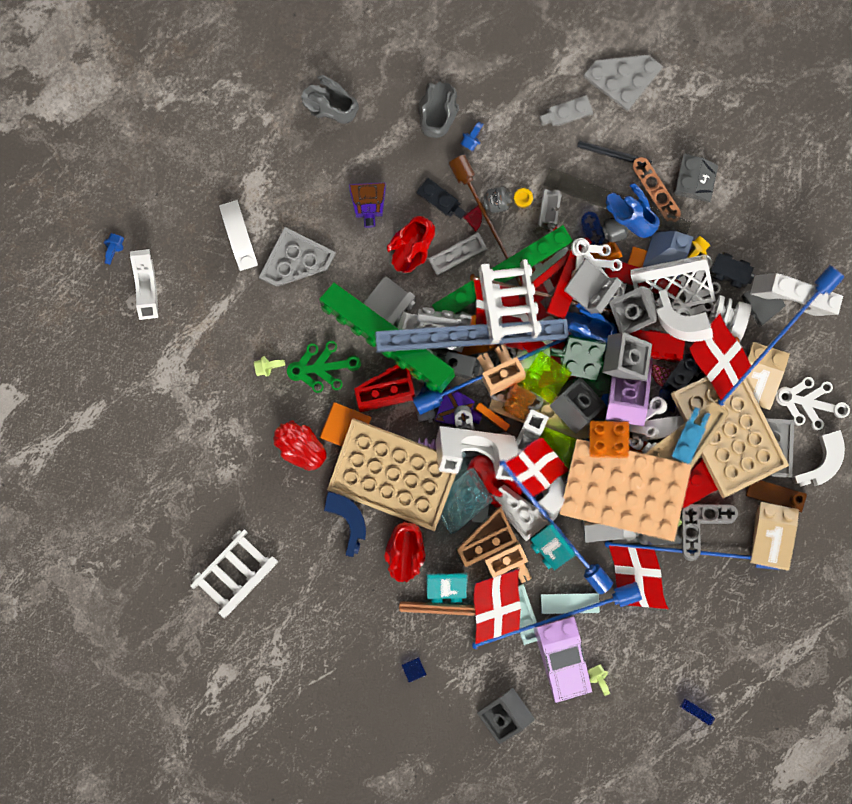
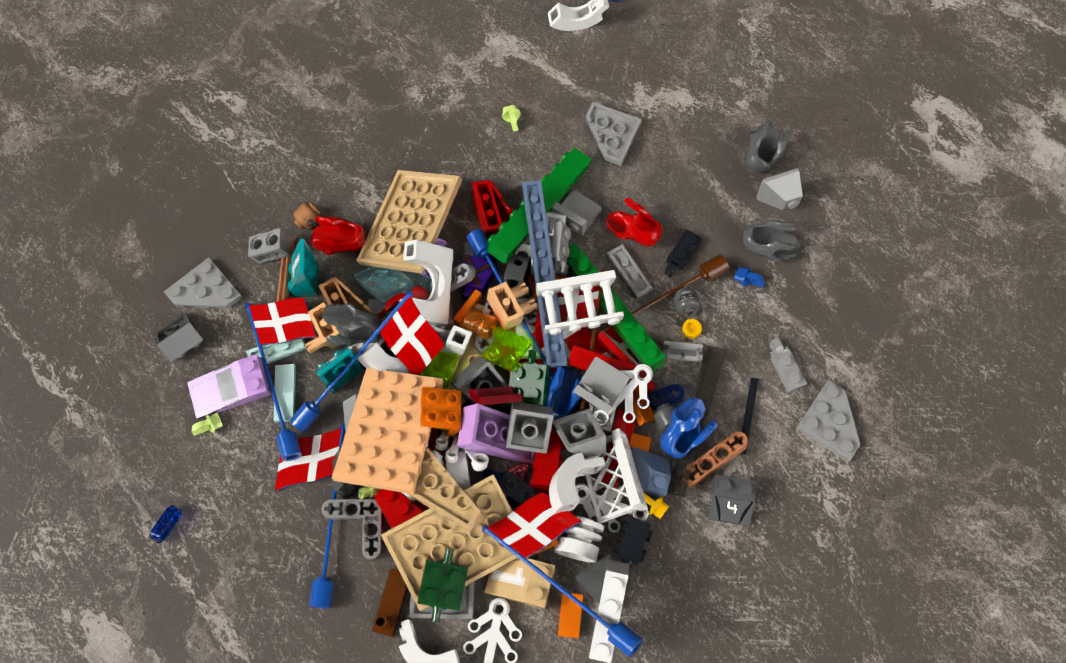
camera: 100 degrees right, 15 degrees down
white fence [191,530,278,618] -> none
white arch [219,200,258,271] -> none
red hair [273,420,327,471] -> none
green plant [287,341,361,393] -> none
orange slope [319,402,372,447] -> none
dark blue arch [324,492,366,557] -> none
torso [349,183,386,228] -> none
clear blue tile [401,657,426,683] -> none
dark red tile [463,205,482,232] -> none
dark azure hinge [672,407,711,464] -> none
tan slope [751,502,799,571] -> none
none -> light grey plate [164,257,243,309]
none -> light grey brick [248,229,291,264]
none -> medium nougat head [293,202,321,229]
none -> dark grey hair [322,303,382,346]
none -> dark green plate [417,548,468,623]
none -> dark red slope [468,386,523,405]
none -> orange tile [558,593,583,639]
none -> light grey slope [756,168,803,210]

